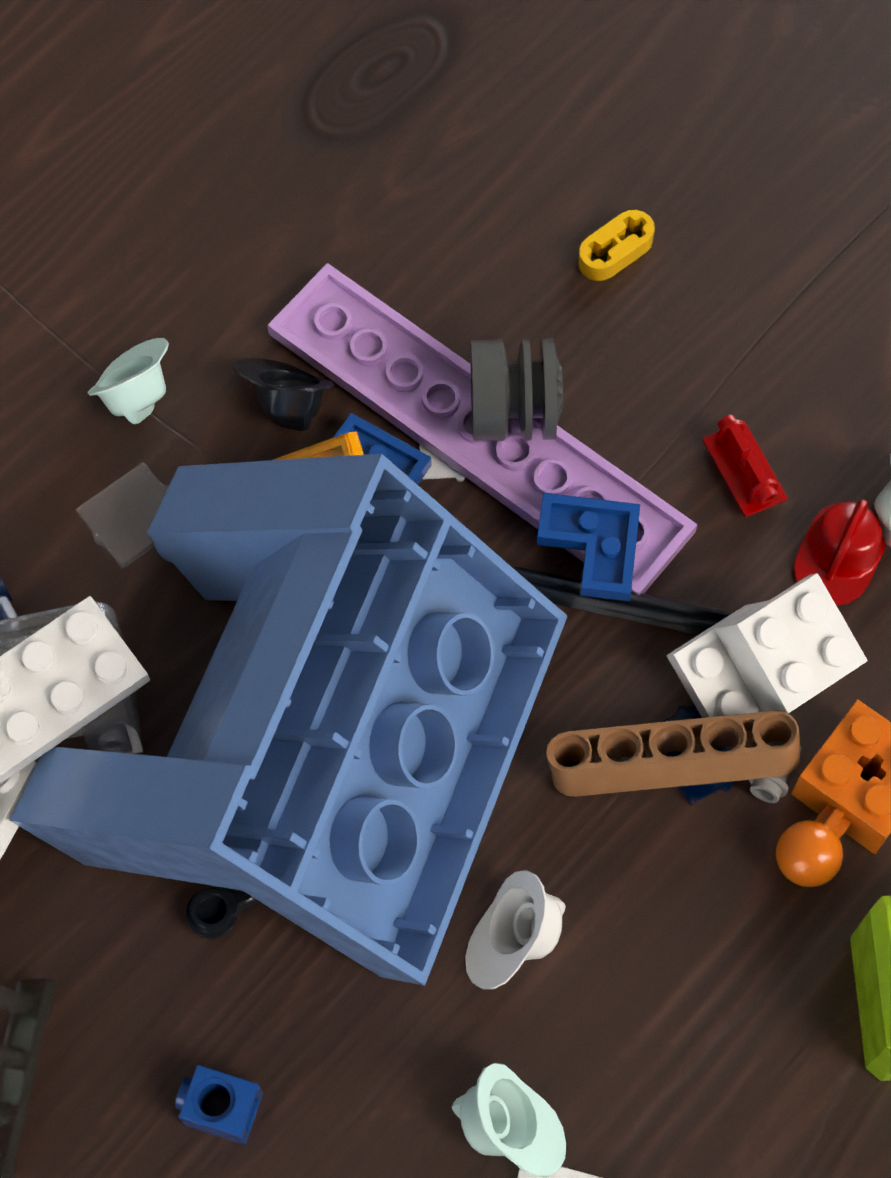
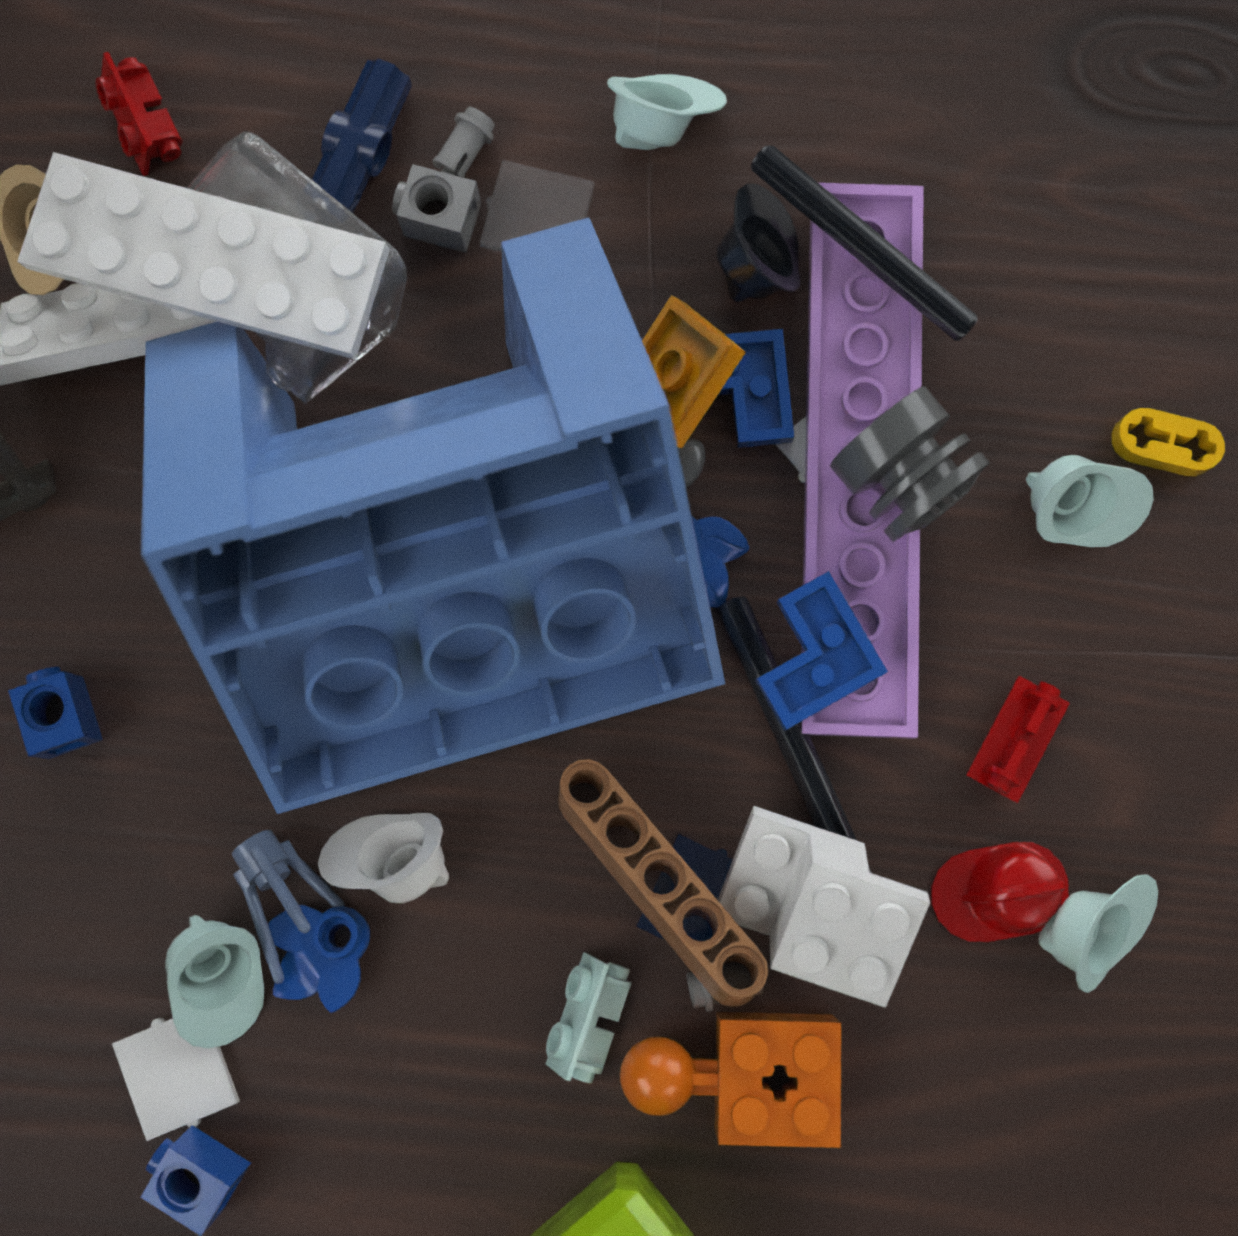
camera: 55 degrees right, 15 degrees up
none -> sand blue plant [232,830,345,984]
none -> blue plate [268,905,370,1013]
none -> light grey brick [392,164,481,253]
none -> light grey pin [432,107,495,178]
none -> light aqua hinge [546,952,632,1083]
none -> black axle [750,145,978,341]
none -> light aqua piece [1026,455,1154,547]

